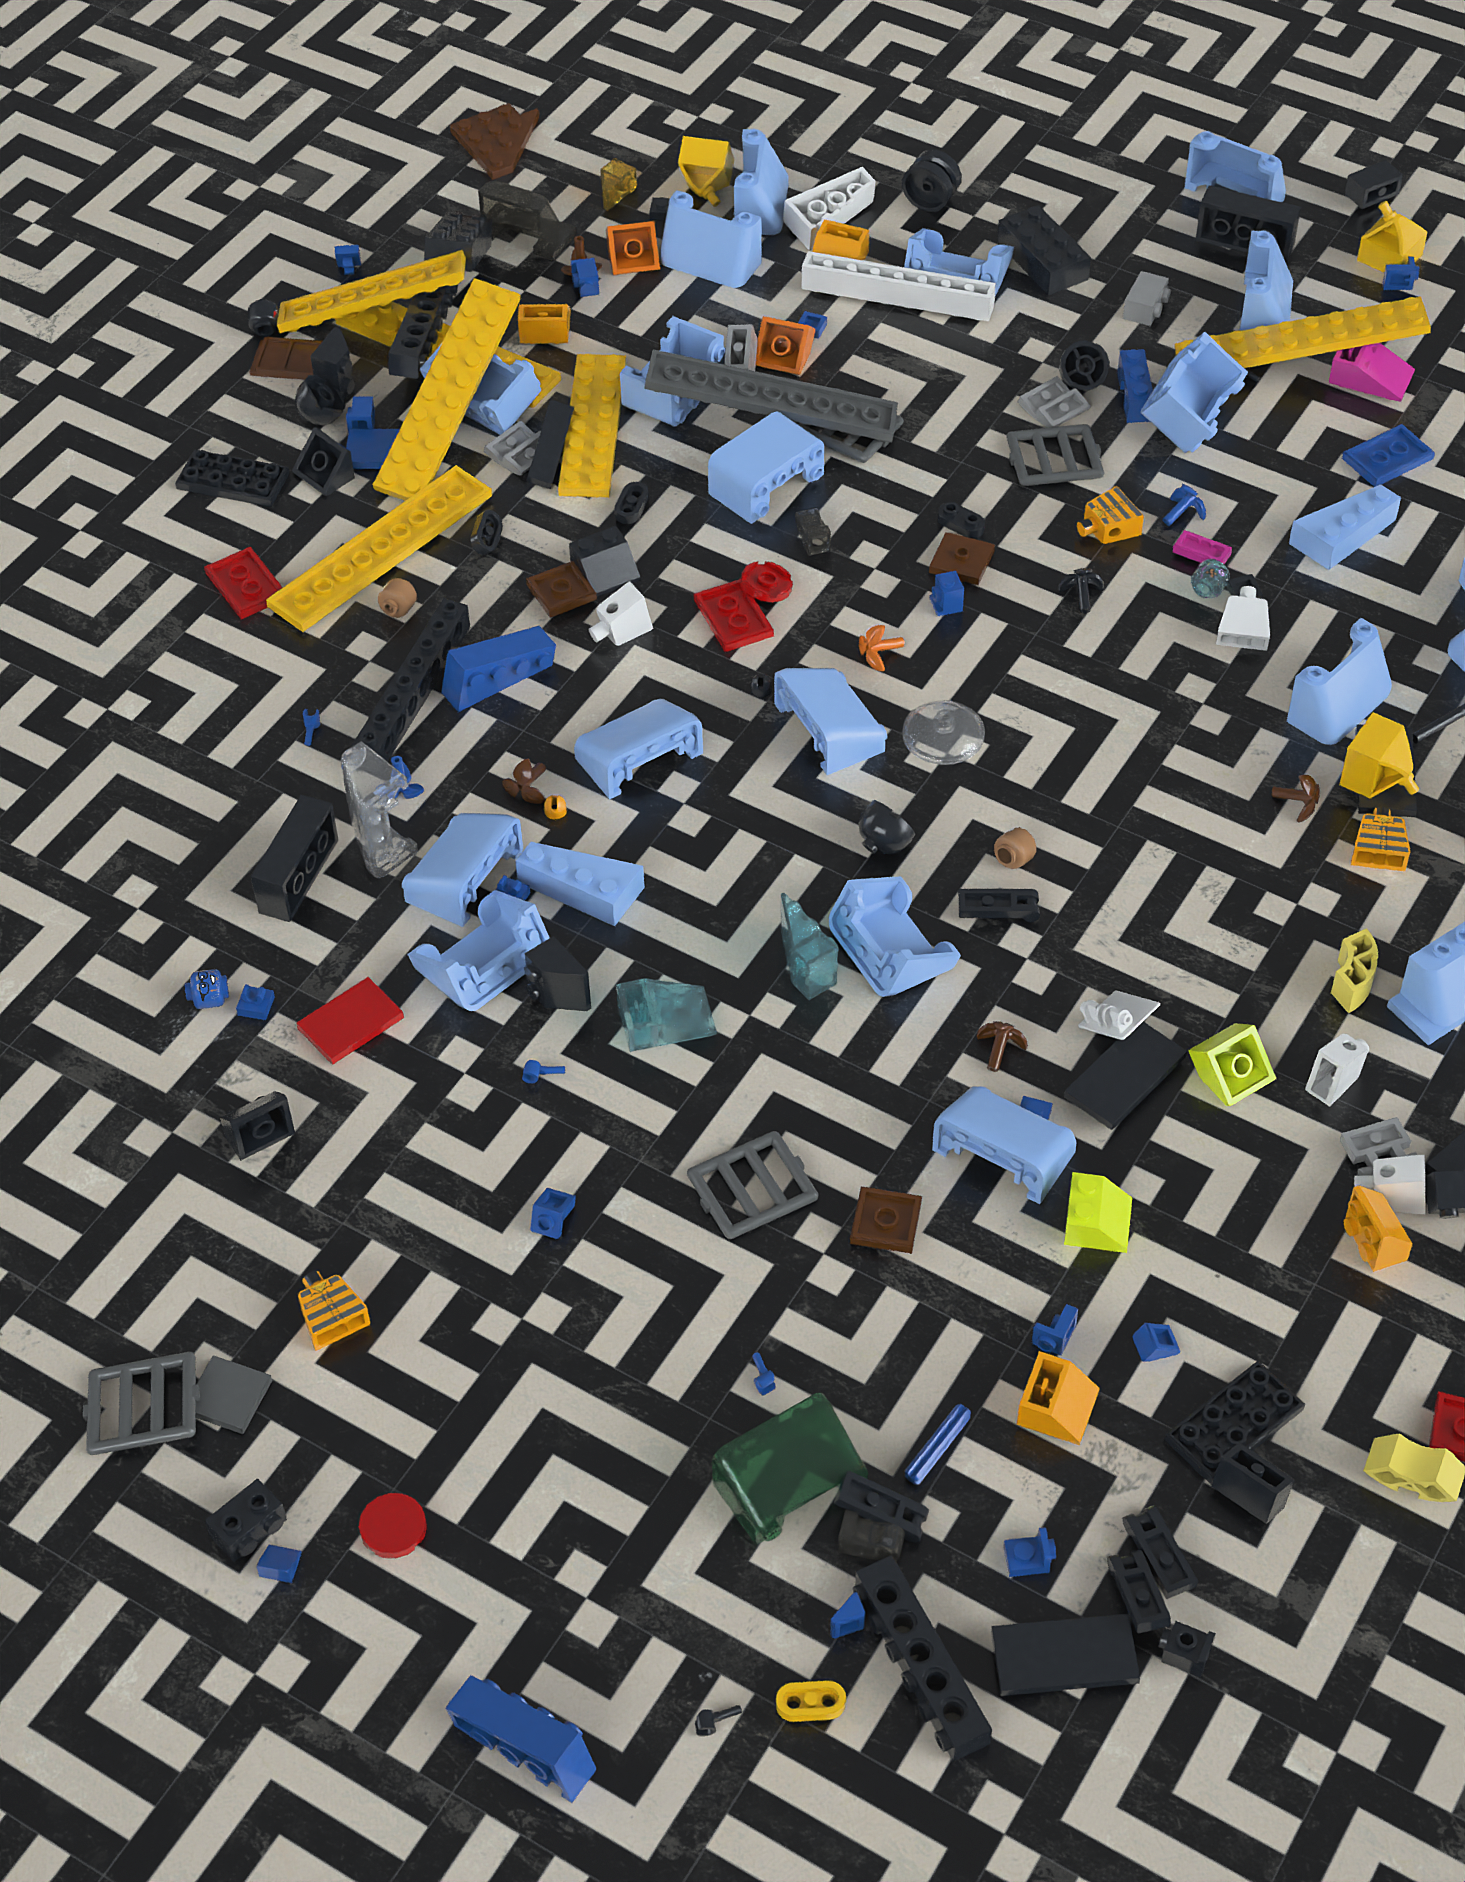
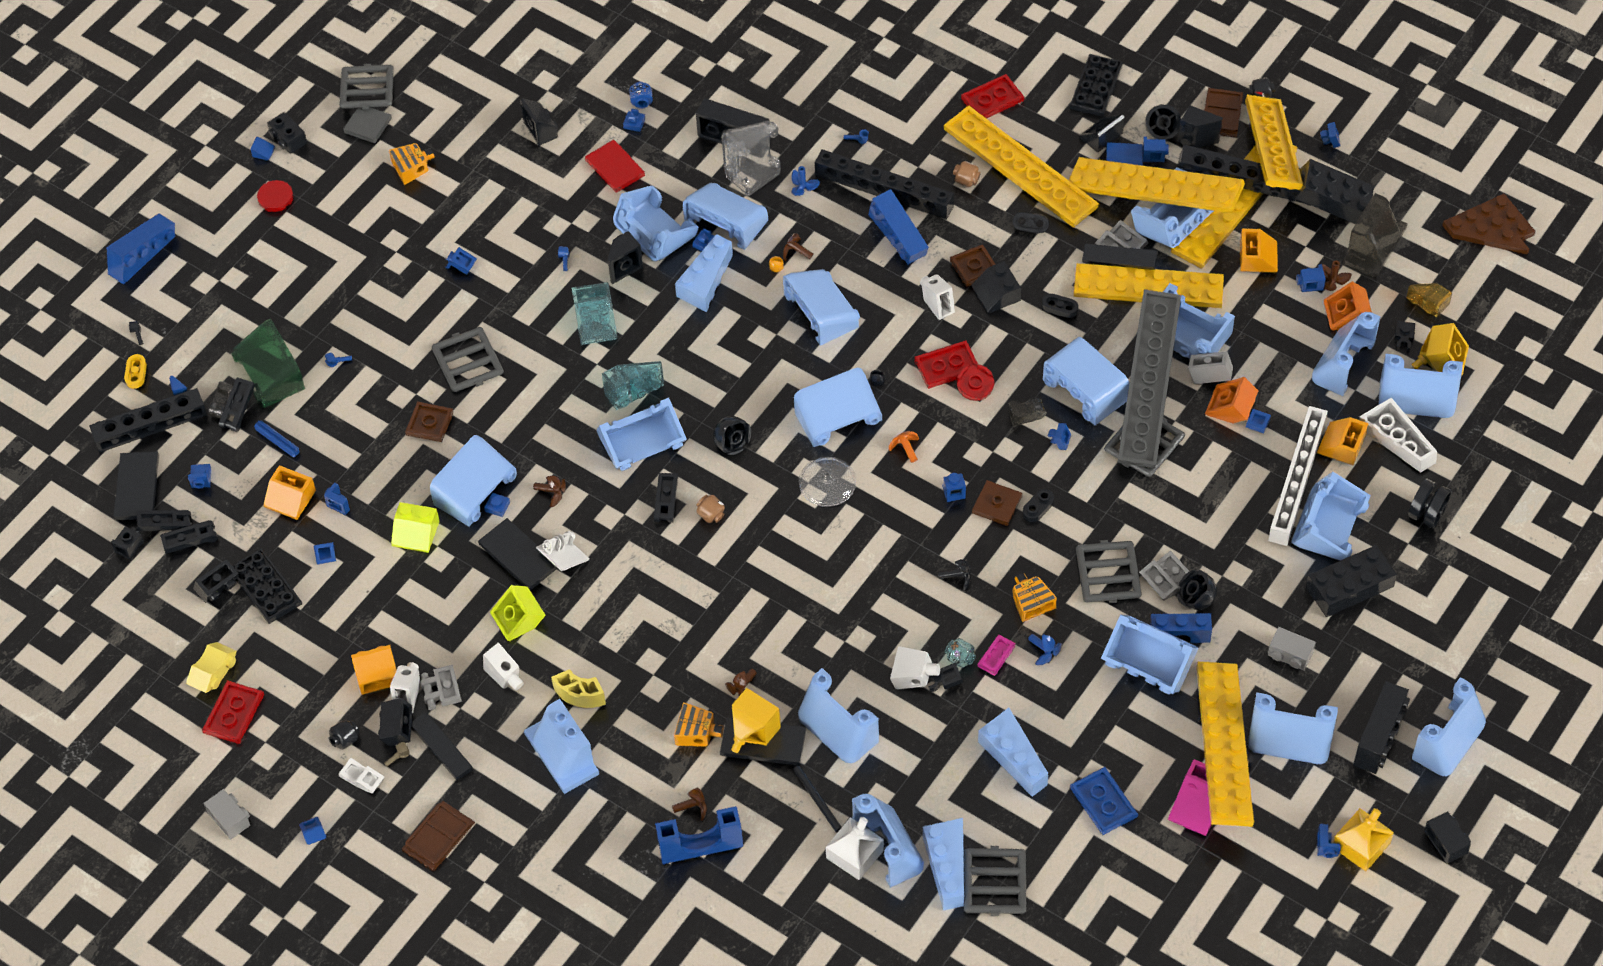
camera: 95 degrees right, 5 degrees up
none -> blue tile [1048,423,1071,450]

